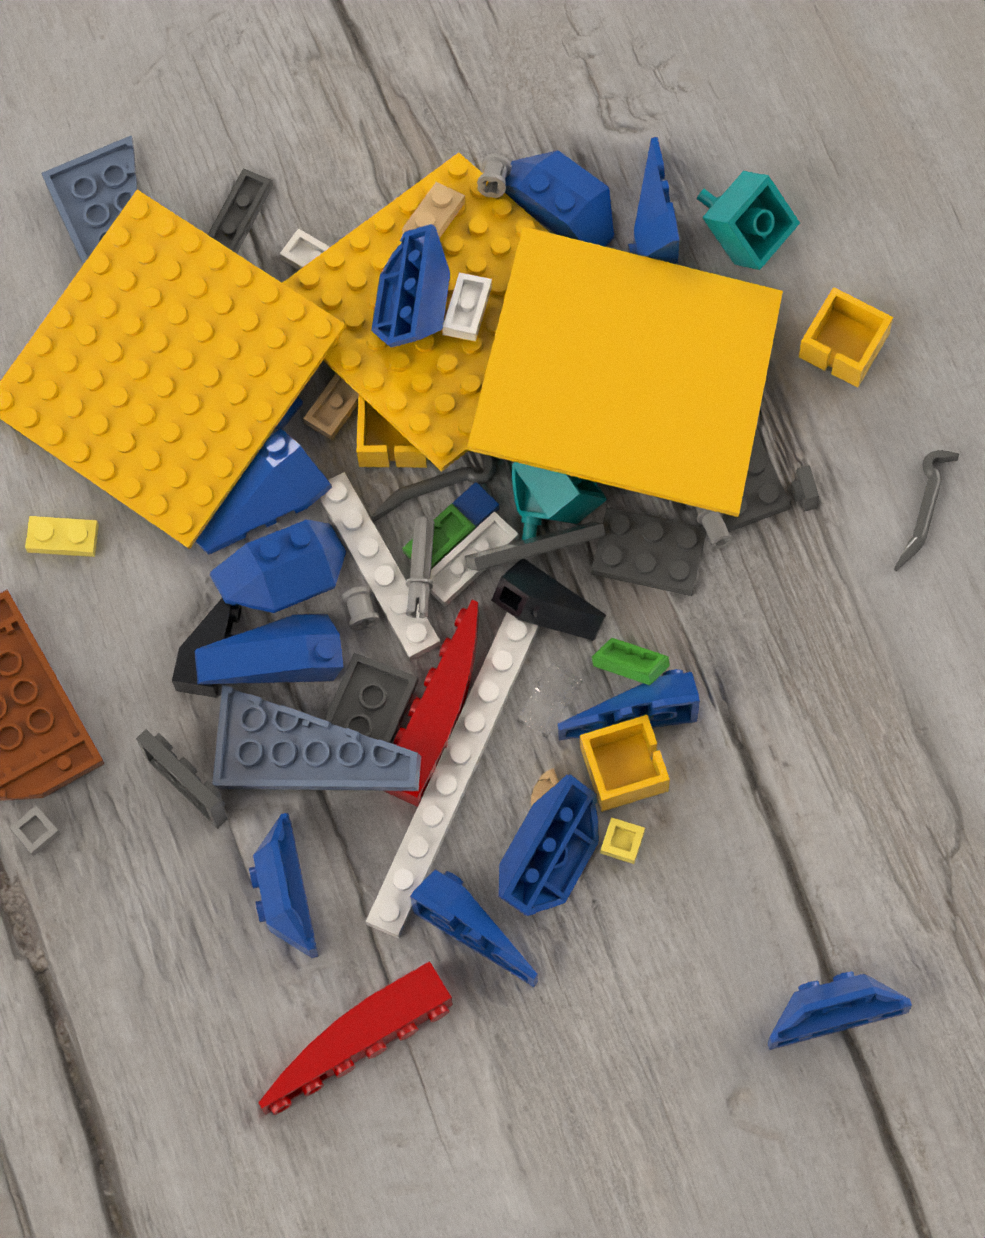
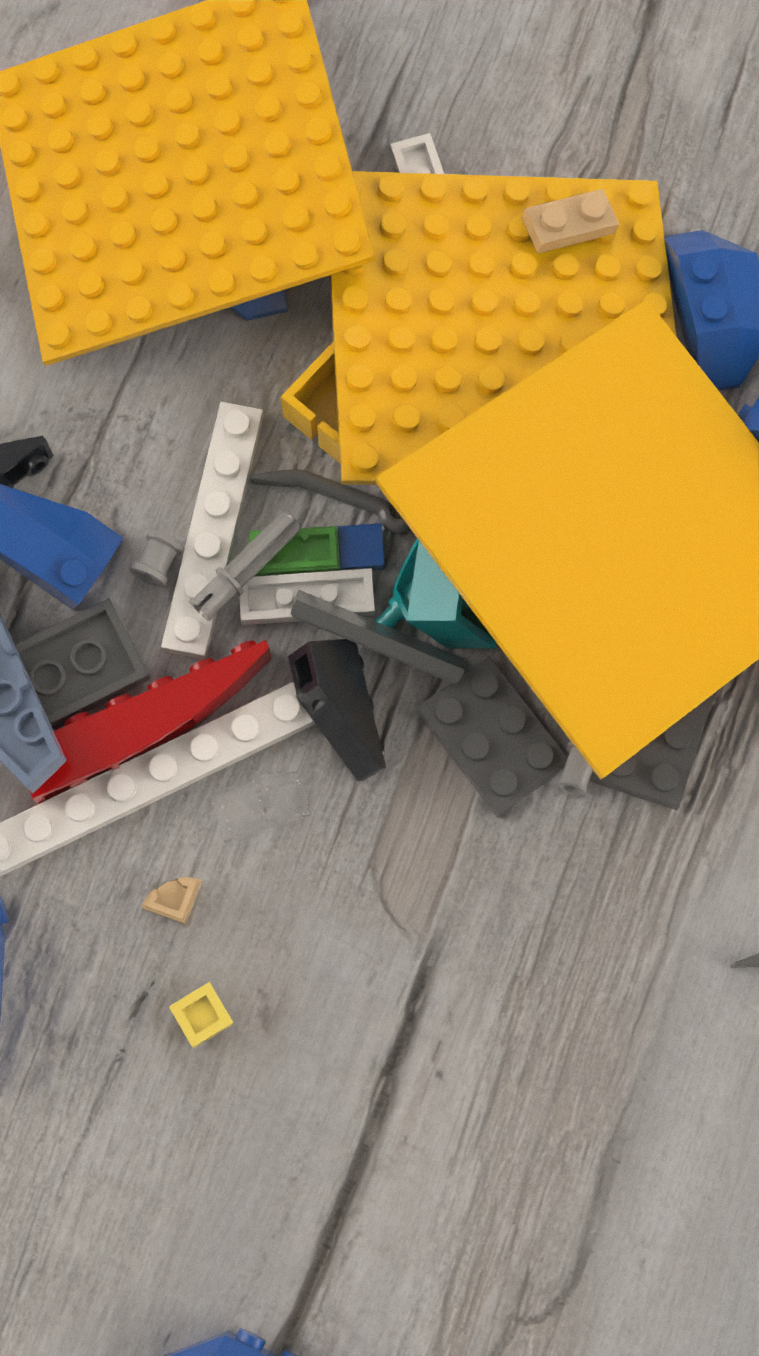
camera: 35 degrees right, 5 degrees up
blue wedge [195,428,332,555] -> none
dark grey tile [208,168,274,253] -> none
blue wedge [210,519,347,613] -> none
tan plate [303,373,358,440] -> none
blue wedge [371,224,450,348] -> none
white plate [443,272,492,342] -> none
light grey bush [477,154,512,198] -> none
blue wedge [499,775,599,916] -> none
blue wedge [558,669,700,741] -> none
yellow piece [580,715,670,812] -> none
bright green plate [592,638,670,685] -> none
dark grey plate [791,465,819,512] -> none

